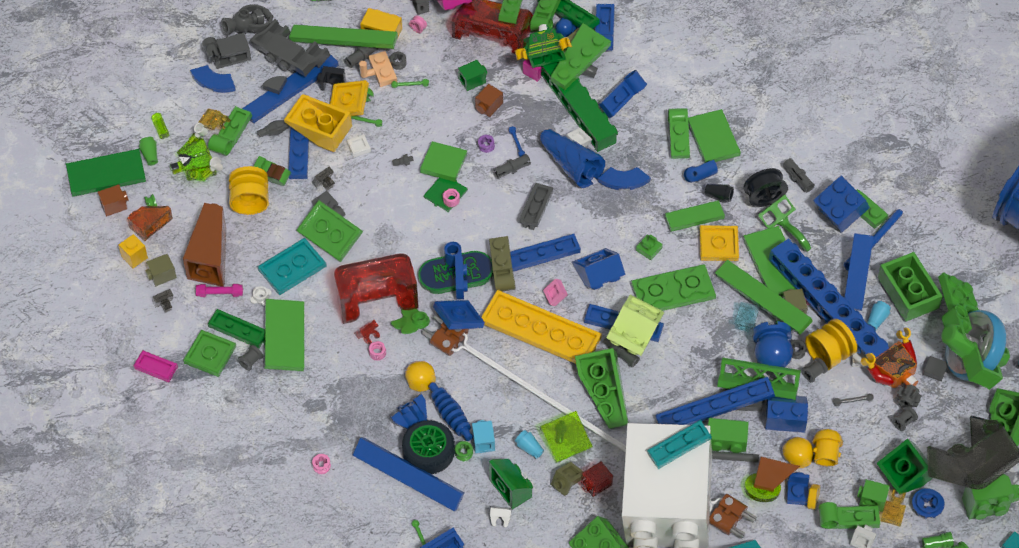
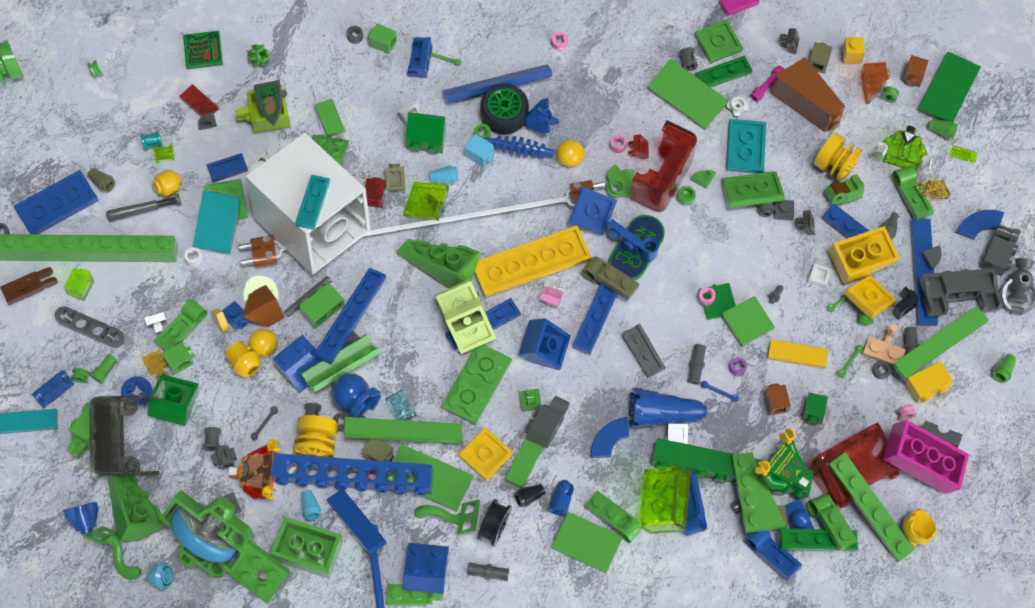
camera: 130 degrees right, 10 degrees up
none -> dark grey hinge [526,396,570,448]
none -> clear neon green brick [639,466,690,534]
none -> yellow tile [768,339,828,369]

